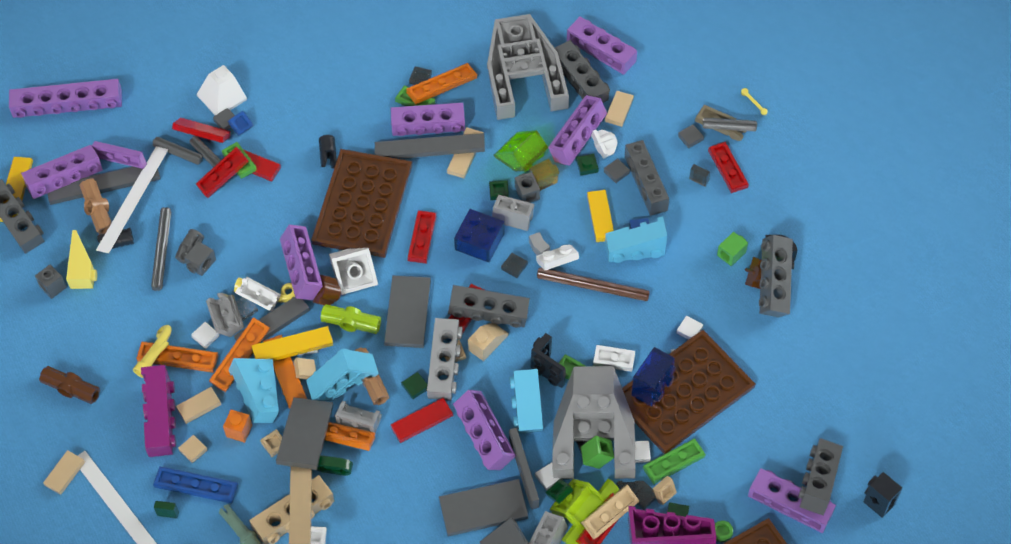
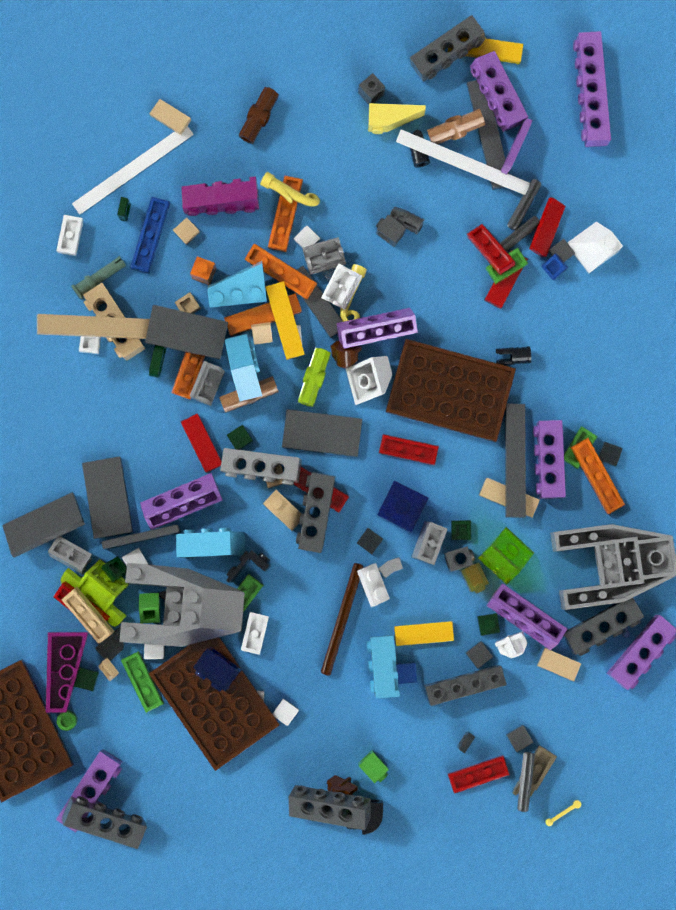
camera: 90 degrees right, 25 degrees up
dark grey axle [151,207,171,291] -> none
tan tile [176,387,221,424] -> none
black brick [863,472,902,518] -> none

